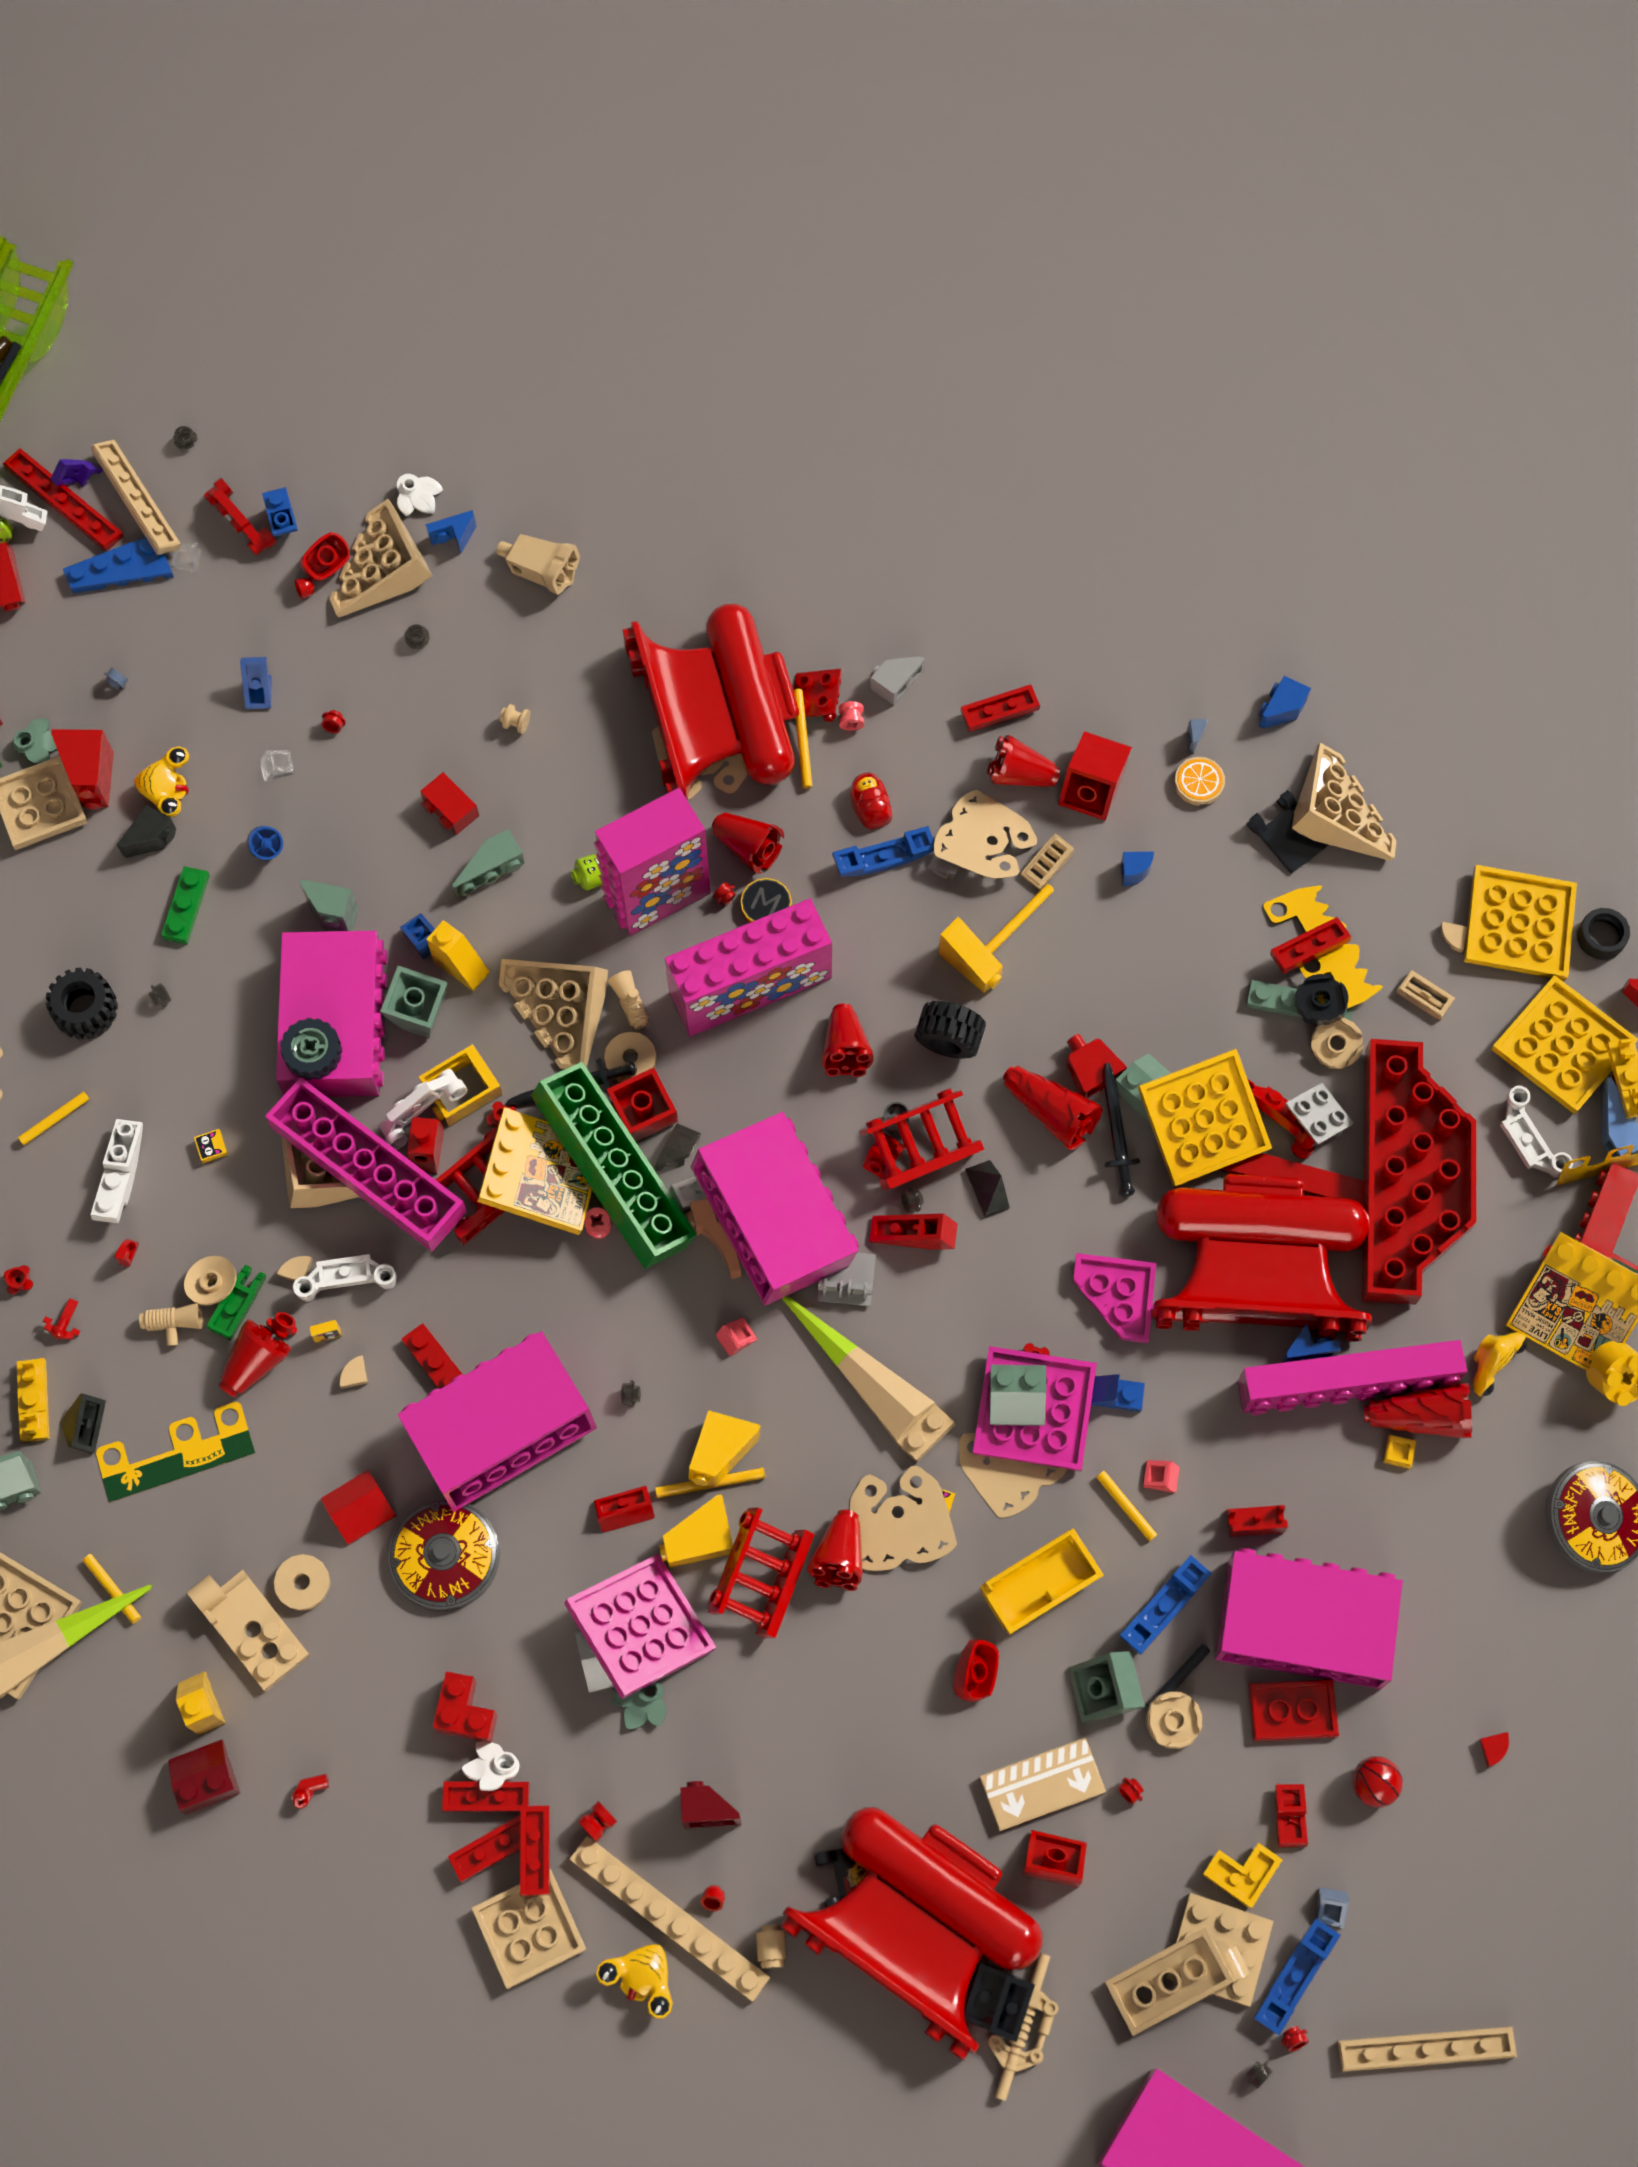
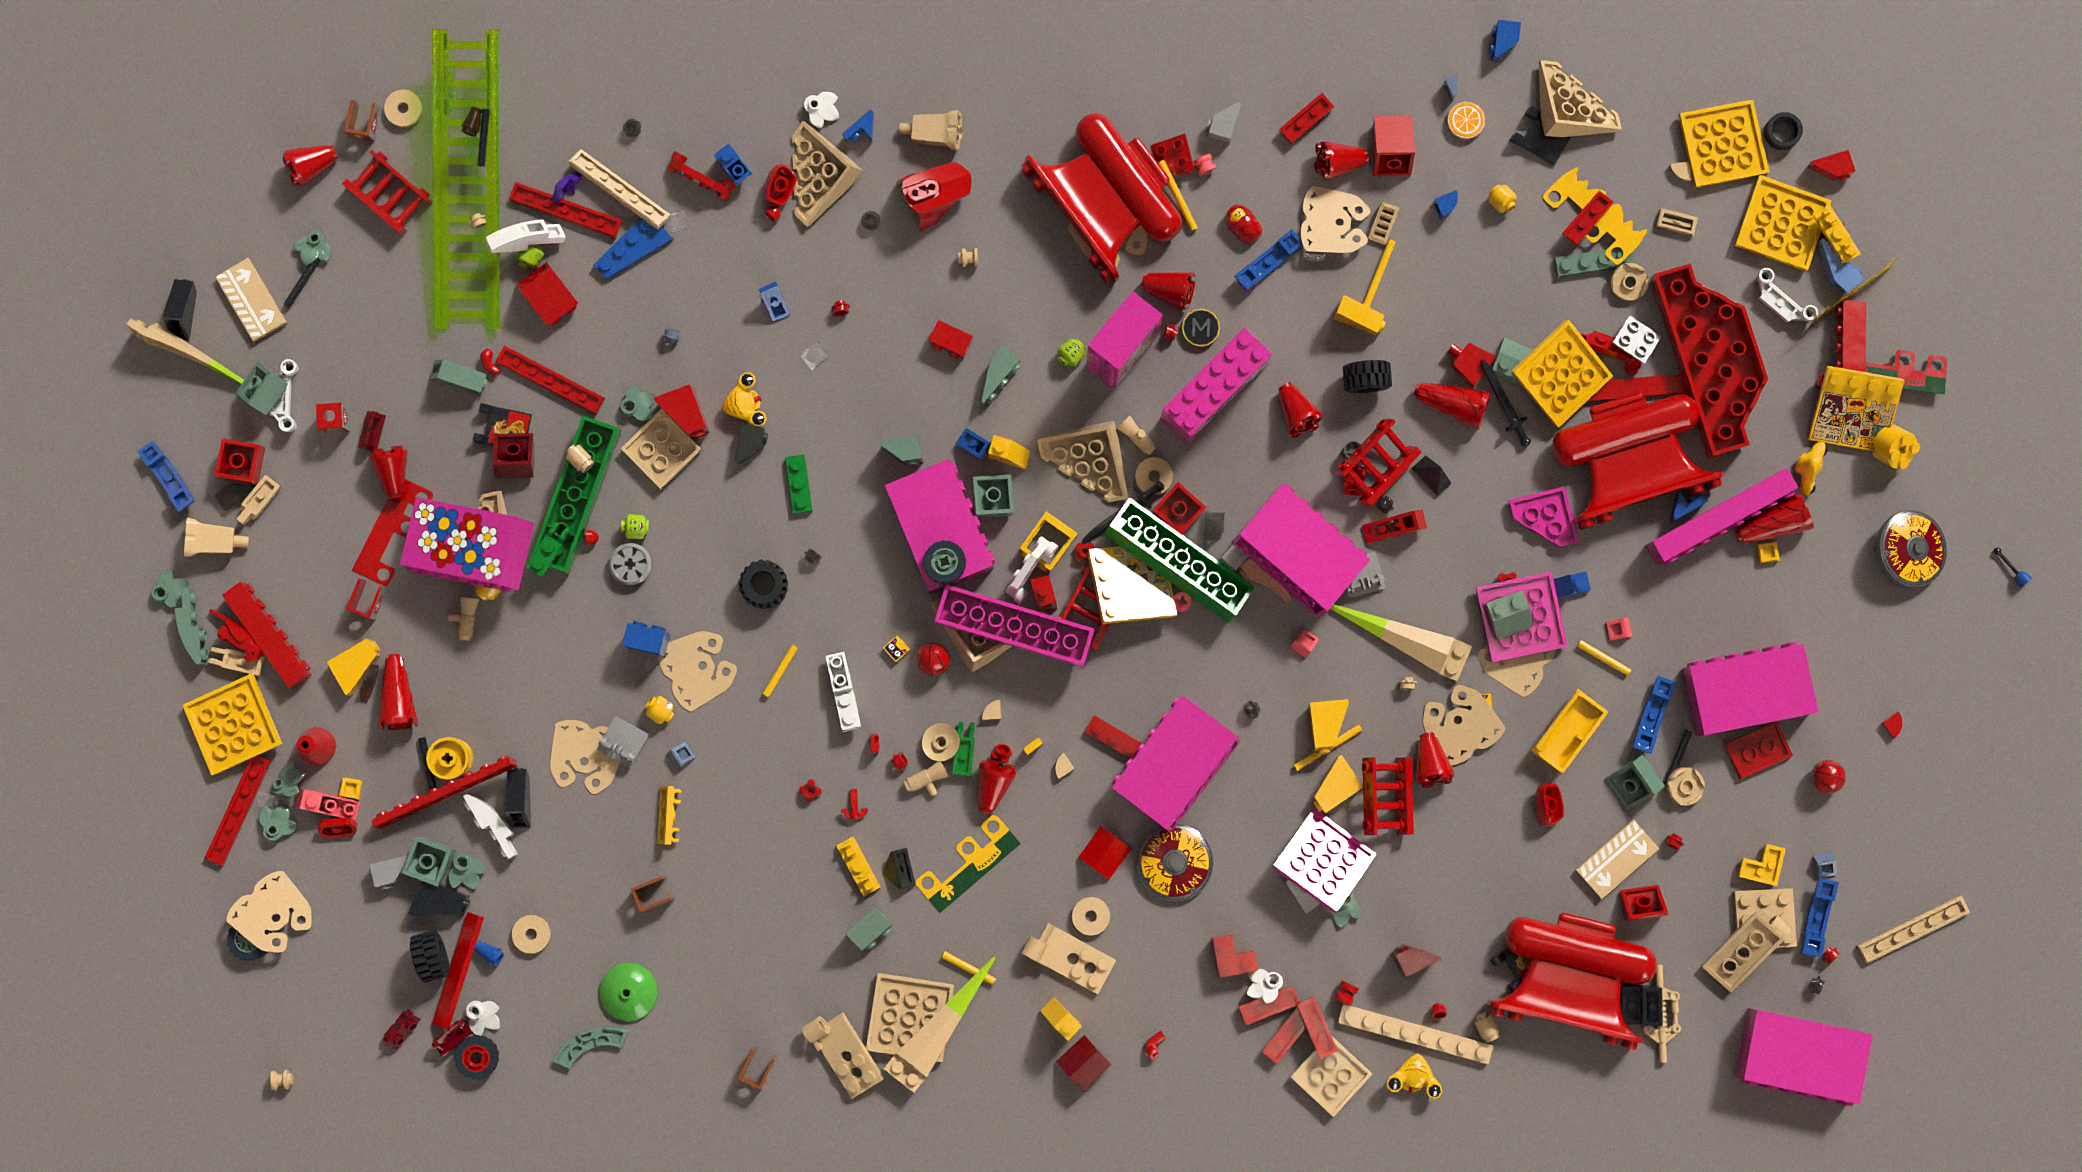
camera: 20 degrees left, 15 degrees up
blue wheel [246,826,283,860] -> none
white plate [293,1254,397,1302] -> none
red slope [593,1485,655,1533] -> none
red hinge [1226,1505,1288,1537] -> none
red slope [1275,1784,1308,1848] -> none
black plate [1295,974,1349,1025] -> none
none -> red plate [891,752,908,770]
none -> red piece [897,162,972,231]
none -> red piece [917,642,950,676]
none -> tan plate [1398,677,1417,690]
none -> yellow head [1488,185,1517,213]

